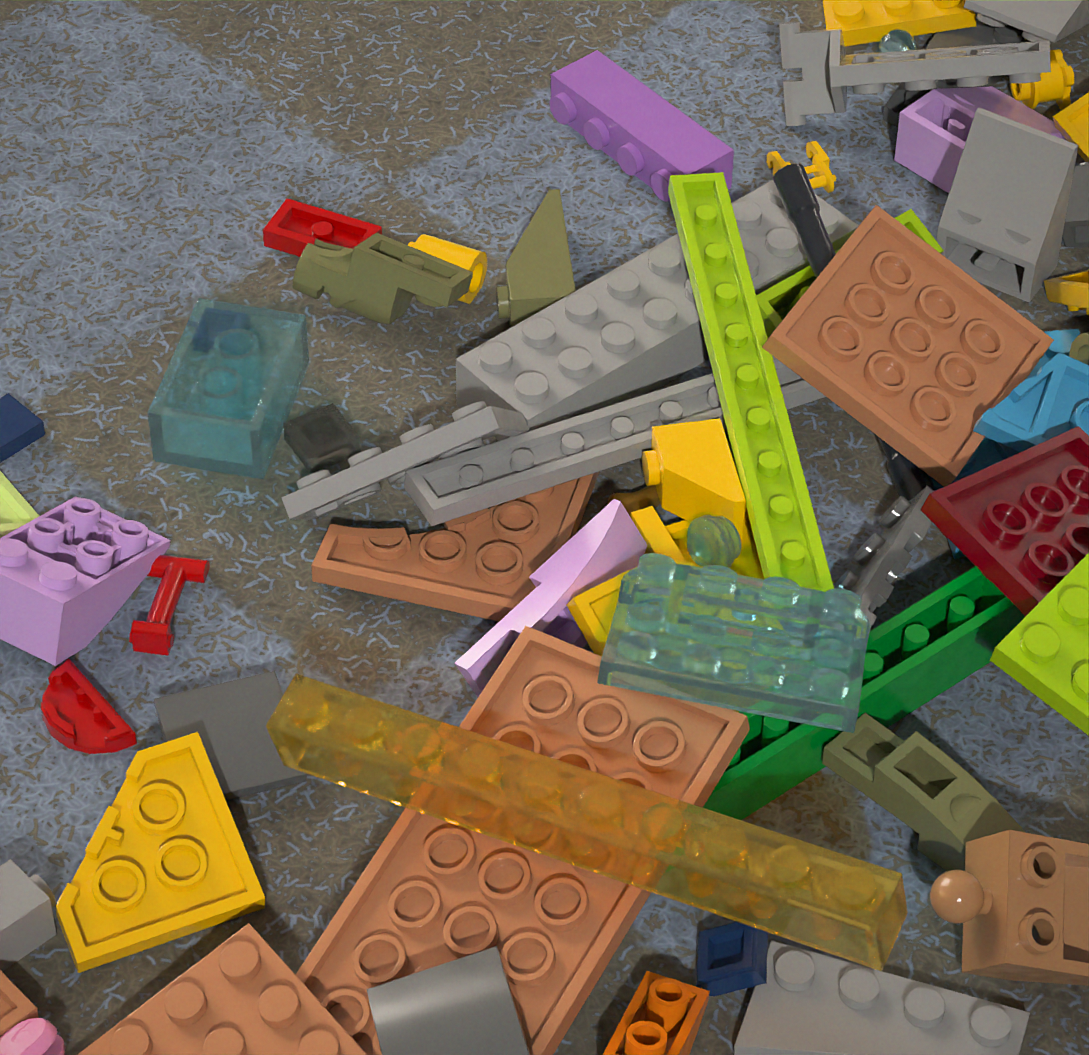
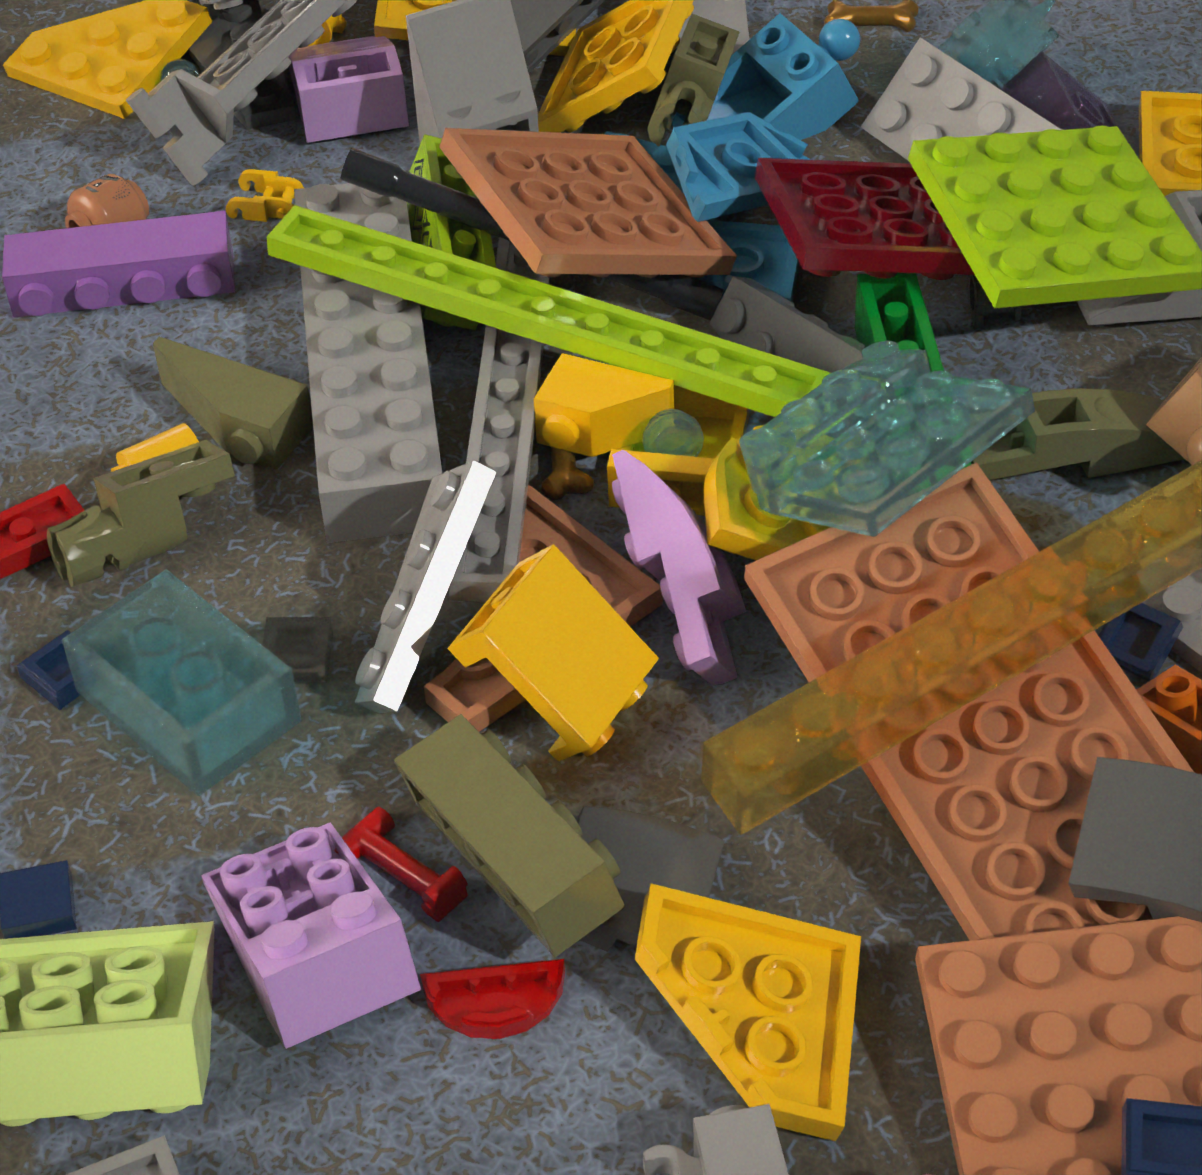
camera: 55 degrees left, 0 degrees up
none -> nougat head [65,174,149,228]
none -> olive brick [394,714,625,958]
none -> yellow panel [447,544,659,761]

